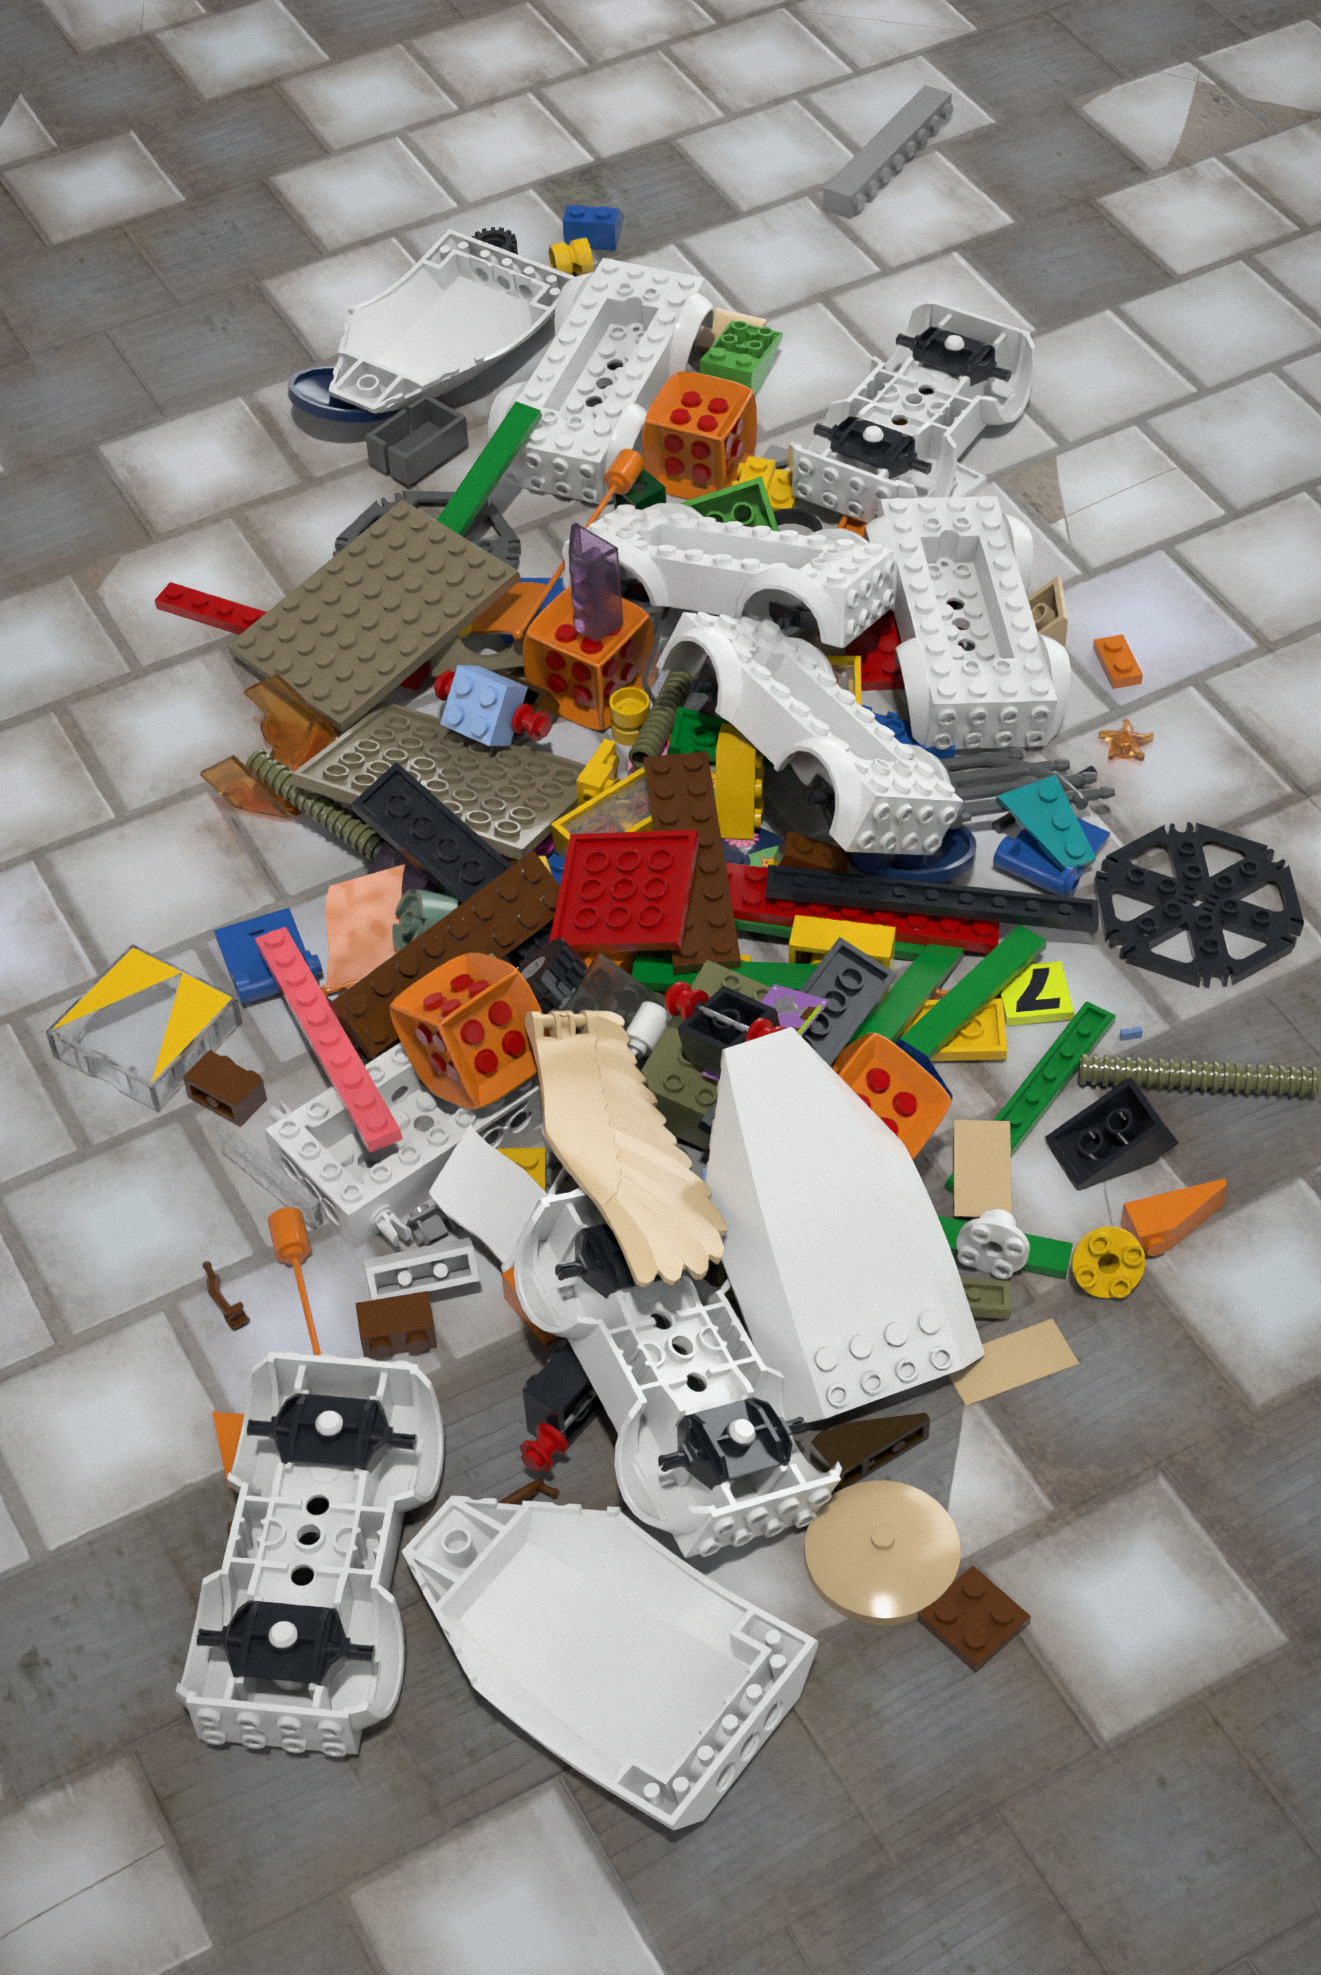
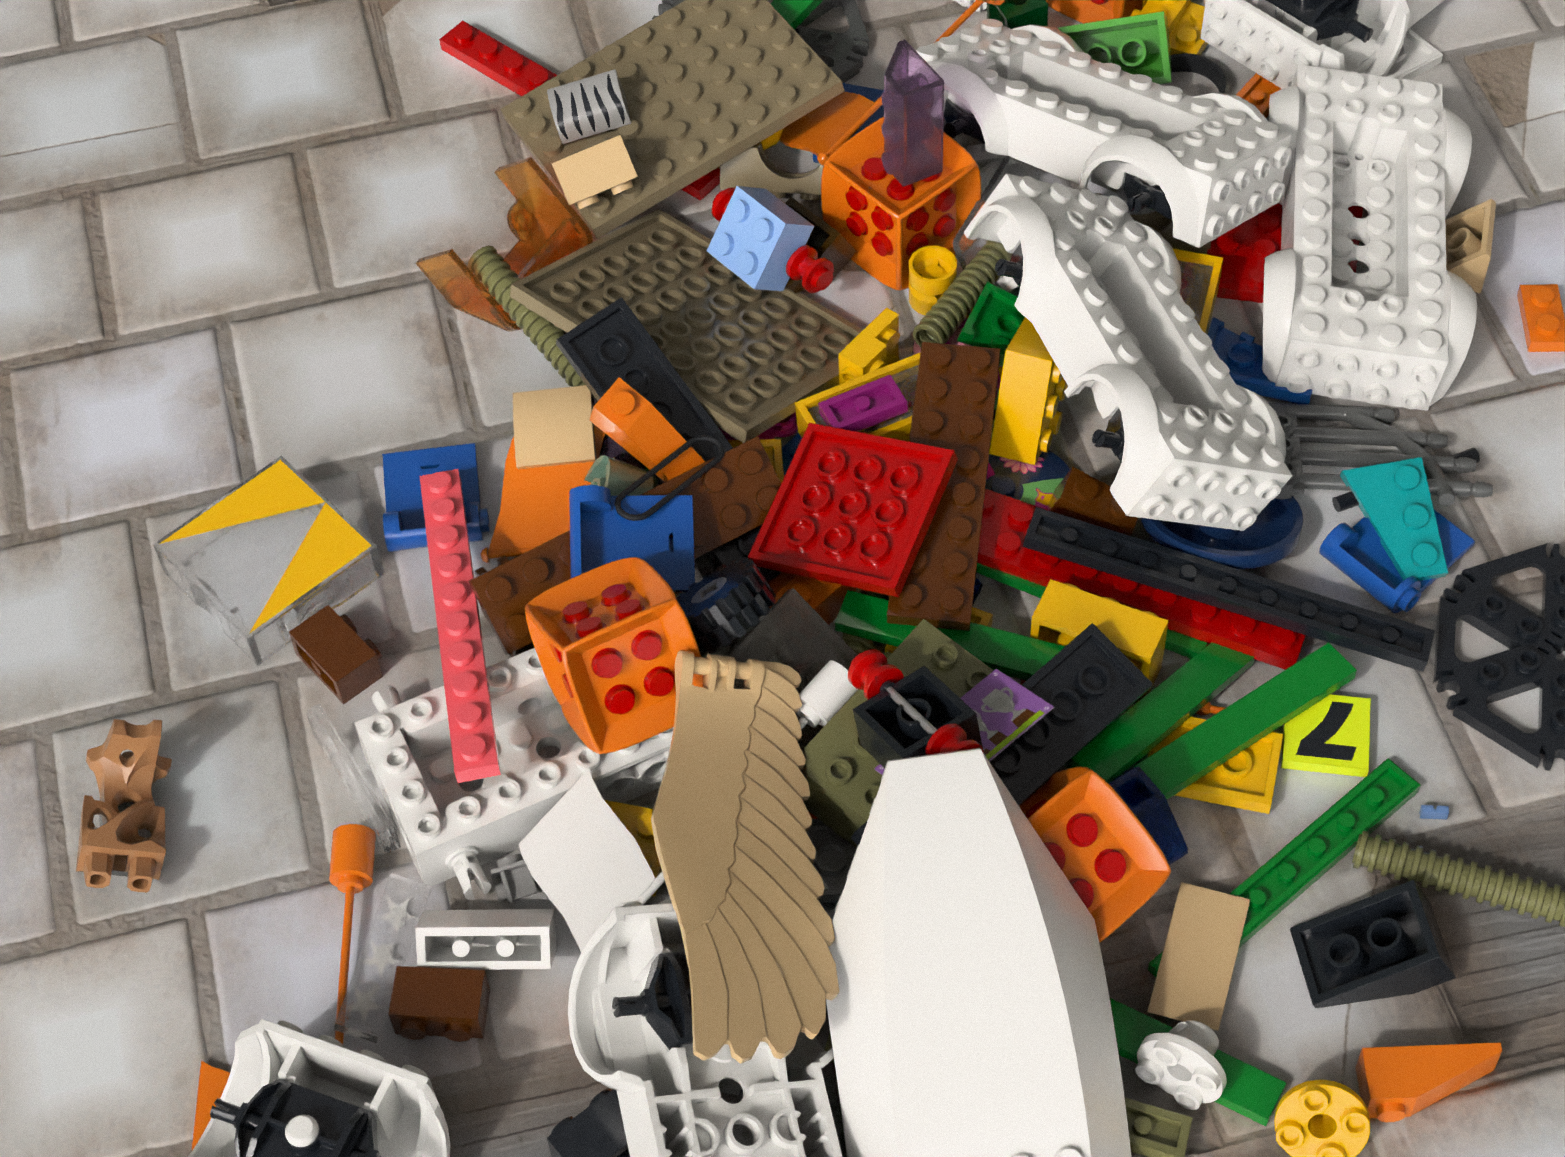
camera: 15 degrees right, 5 degrees up
reddish brown piece [202,1261,250,1330] -> none
clear orange animal [1098,719,1154,761] -> none
none -> medium nougat hips [76,719,172,893]
none -> clear tile [334,873,432,1043]
none -> tan slope [513,385,597,469]
none -> light grey brick [547,69,631,144]
none -> tan slope [551,135,638,209]
none -> blue door [569,485,695,592]
none -> orange slope [589,377,705,482]
none -> black piece [614,435,725,521]
none -> magenta plate [818,375,908,432]

